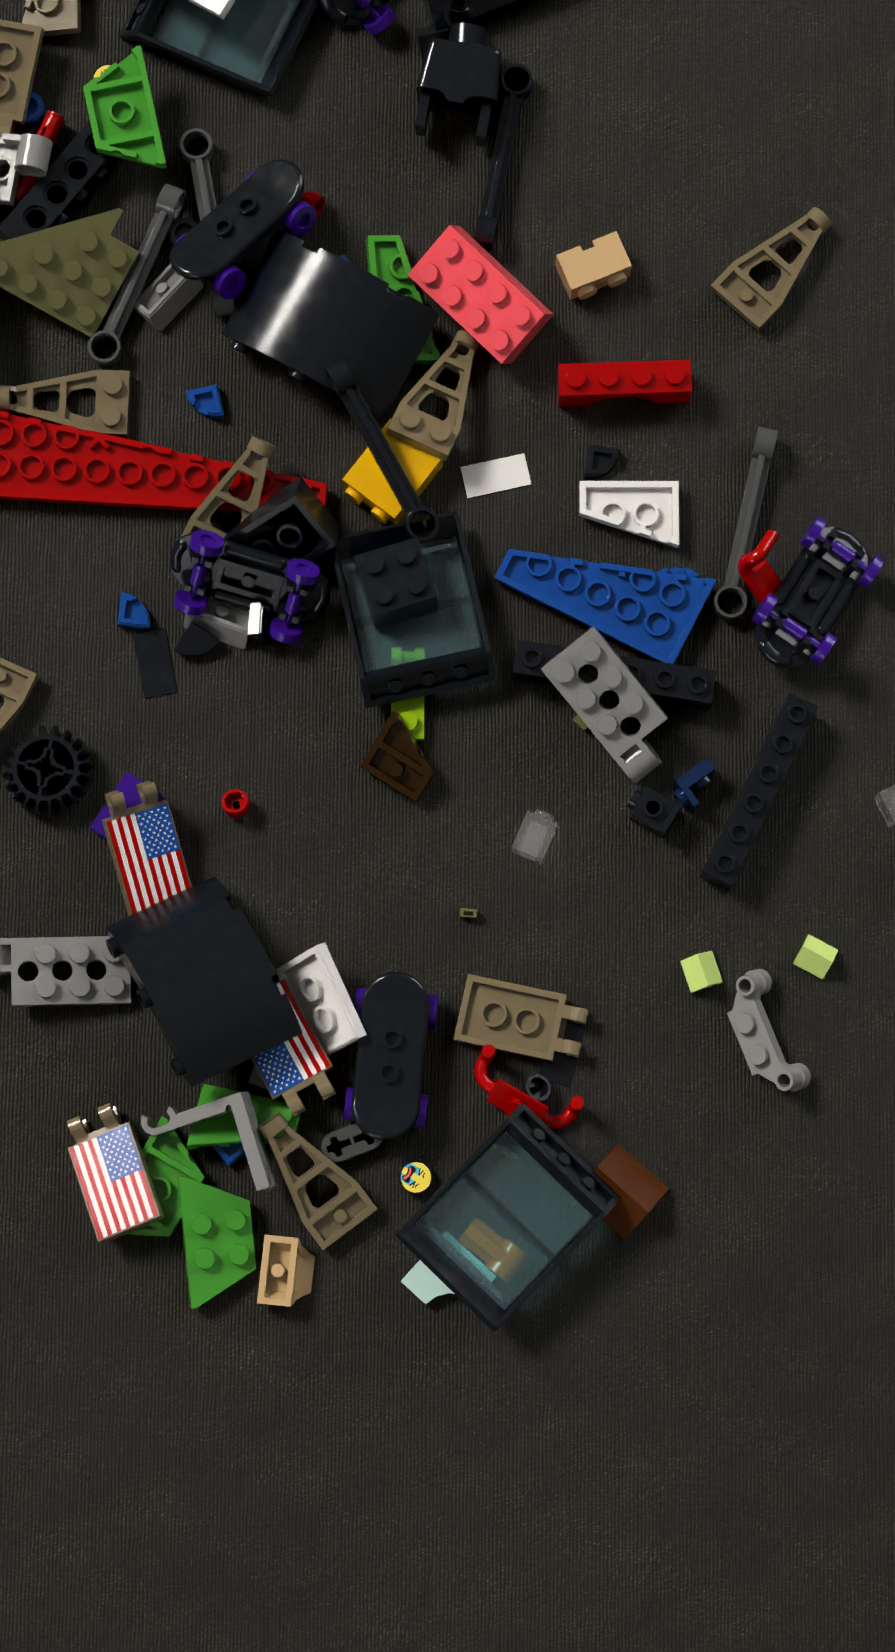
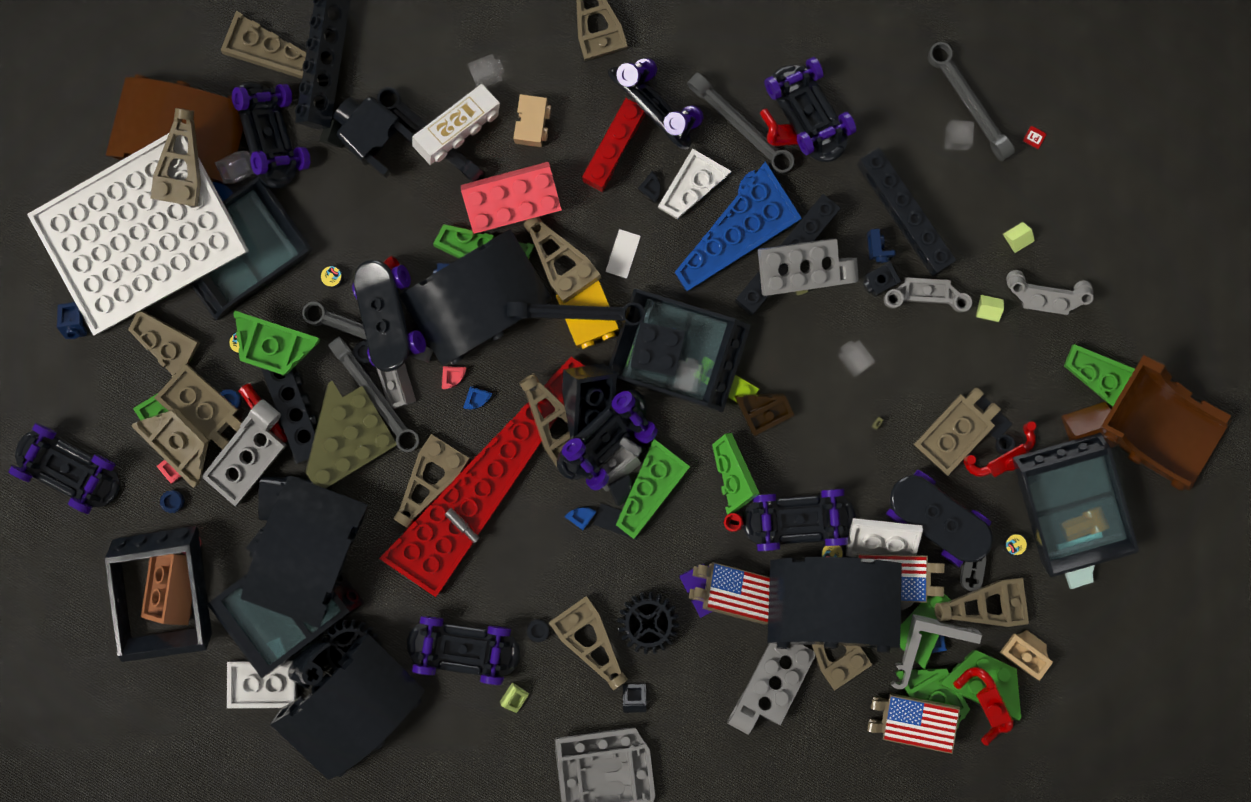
camera: 55 degrees left, 5 degrees up
none -> tile [320,265,344,289]
none -> white brick [412,84,500,165]
none -> coral tile [442,366,466,389]
none -> flat silver pin [445,508,480,543]
none -> clear brick [468,54,504,87]
none -> piece [608,58,703,150]
none -> bright green wing [616,439,690,539]
none -> clear brick [673,358,704,395]
none -> bright green wing [712,433,760,515]
none -> black piece [743,489,856,551]
none -> dark tan plate [811,645,872,691]
none -> tile [820,544,844,557]
none -> light grey plate [884,278,972,312]
none -> red piece [953,667,1014,746]
none -> bright green wing [1064,344,1135,407]
none -> reddish brown panel [1101,355,1231,491]

